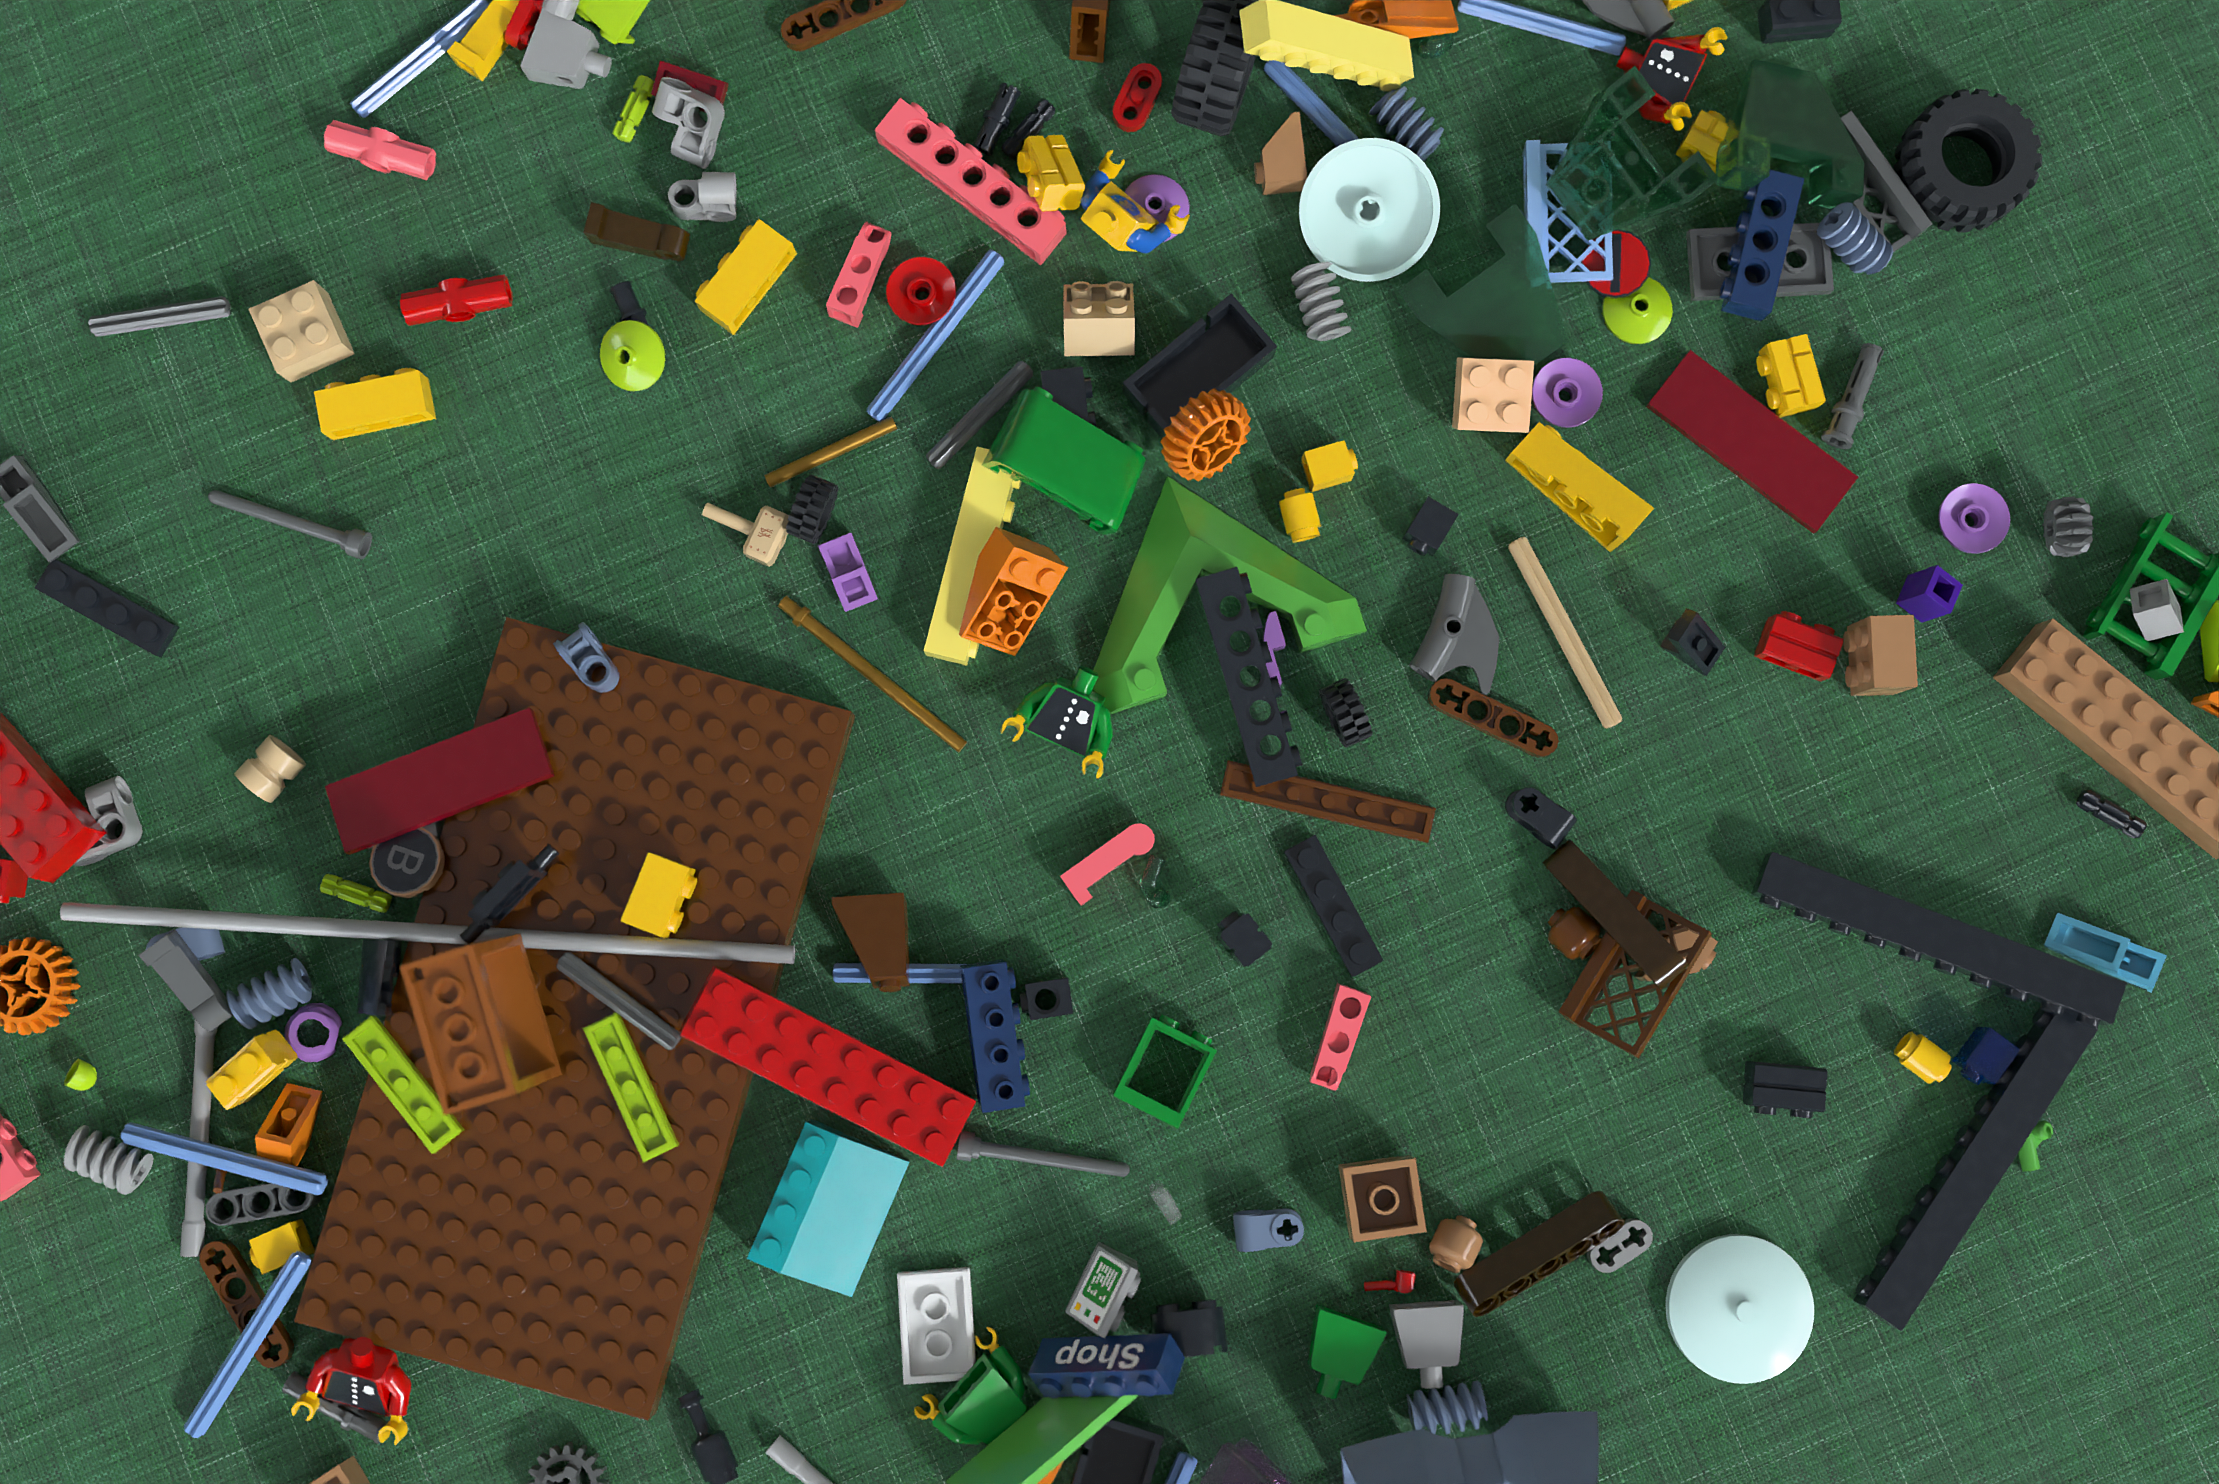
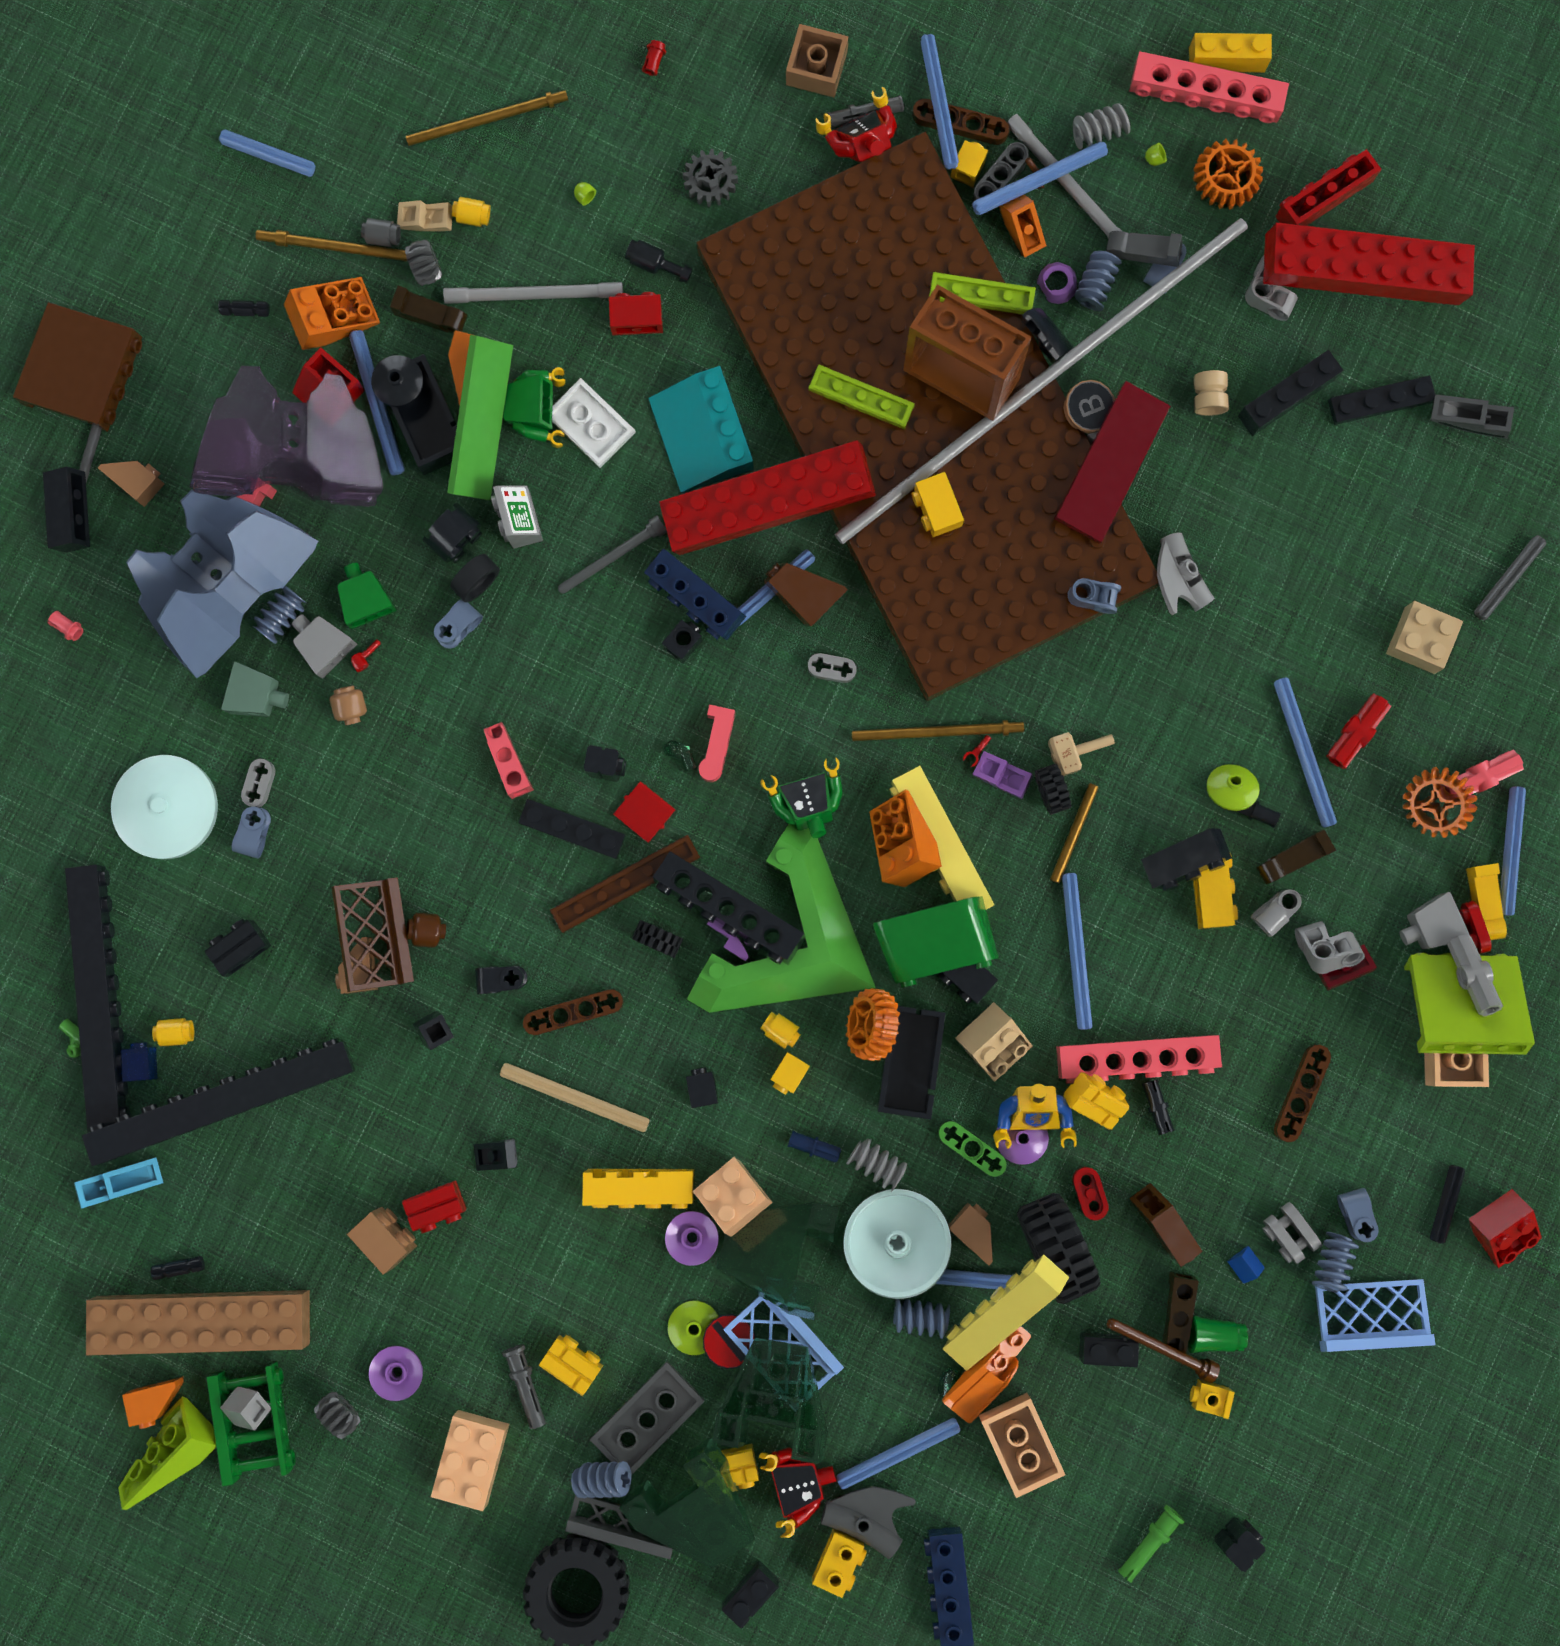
camera: 145 degrees right, 0 degrees up
yellow brick [205,1030,298,1110] -> none
dark grey piece [208,490,372,559] -> none
yellow brick [314,368,436,440] -> none
lime axle [320,874,392,913] -> none
black plate [460,843,560,945] -> none
dark grey axle [556,952,682,1050] -> none
lime axle [613,75,654,143] -> none
coral leg [826,222,891,328] -> none
red dish [886,257,956,325] -> none
dark grey axle [926,361,1033,469] -> none
black axle [1001,98,1055,160] -> none
dark blue brick [1029,1333,1185,1398] -> none
green window [1113,1014,1217,1129] -> none
clear tile [1149,1180,1182,1225] -> none
medium nougat brick [1339,1155,1426,1242] -> none
dark grey pin [1409,574,1499,695] -> none
dark brown beam [1454,1191,1624,1317] -> none
dark brown beam [1542,839,1689,990] -> none
dark red tile [1646,350,1858,534] -> none
dark blue brick [1719,168,1804,321] -> none
dark purple brick [1896,565,1963,623] -> none
none -> sand green torso [221,662,289,717]
none -> sand blue piece [232,807,271,859]
none -> black brick [413,1011,454,1050]
none -> light nougat brick [431,1410,509,1511]
none -> black tyre [450,554,500,602]
none -> red brick [609,292,663,335]
none -> red piece [613,781,676,843]
none -> dark blue axle [787,1131,841,1163]
none -> light grey beam [808,653,856,683]
none -> bright green beam [938,1121,1007,1177]
none -> red hand [963,735,991,767]
none -> black brick [1141,828,1232,892]
none -> light grey pin [1157,533,1215,615]
none -> black brick [1238,349,1344,437]
none -> medium blue axle [1274,678,1337,827]
none -> orange gear [1403,767,1477,838]

